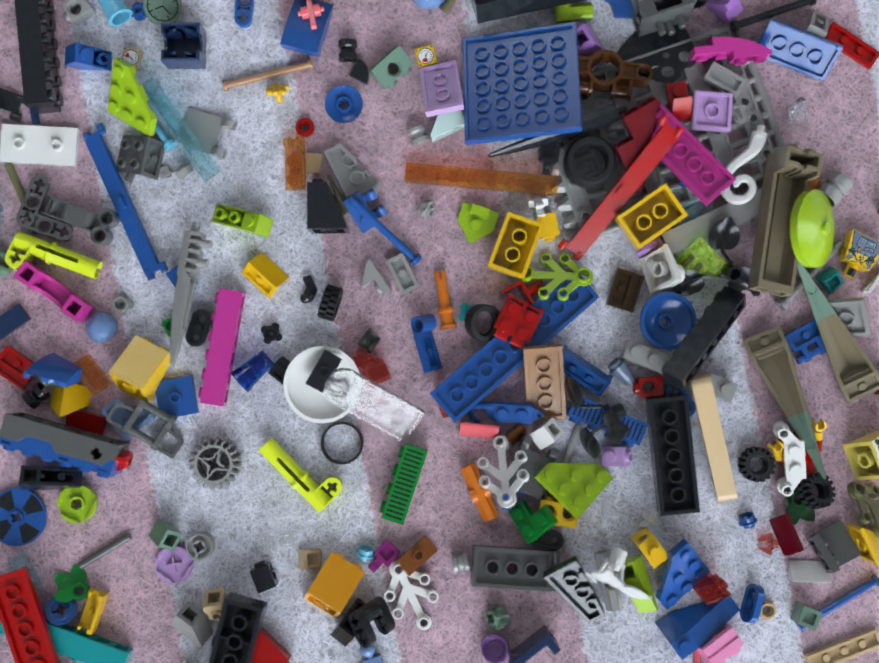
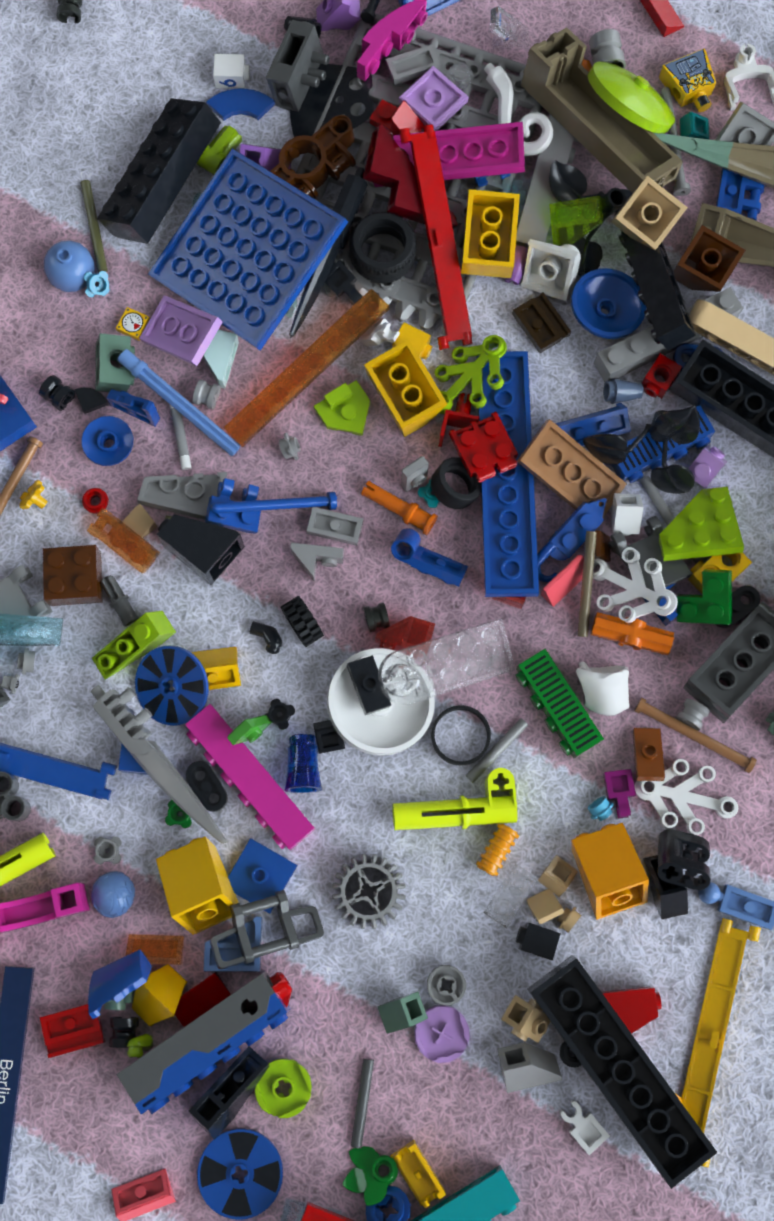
camera: 55 degrees left, 10 degrees down
none -> reddish brown brick [43,545,103,606]
none -> medium azure plate [84,271,110,297]
none -> dark grey axle [100,575,139,627]
none -> blue wing [107,389,160,427]
none -> medium blue axle [117,349,240,456]
none -> lime arm [127,1034,153,1058]
none -> blue piece [135,645,209,726]
none -> light grey bar [169,404,192,471]
none -> bright green plate [227,715,272,745]
none -> light grey plate [401,456,429,492]
none -> light grey bar [465,718,528,783]
none -> light orange piece [476,824,519,876]
none -> tan slope [526,889,564,924]
none -> tan plate [557,907,582,933]
none -> white piece [576,661,630,716]
none -> dark tan bar [577,531,597,637]
none -> tan slope [611,176,688,250]
none -> medium nougat bar [634,697,757,773]
none -> reddish brown slope [674,225,746,292]

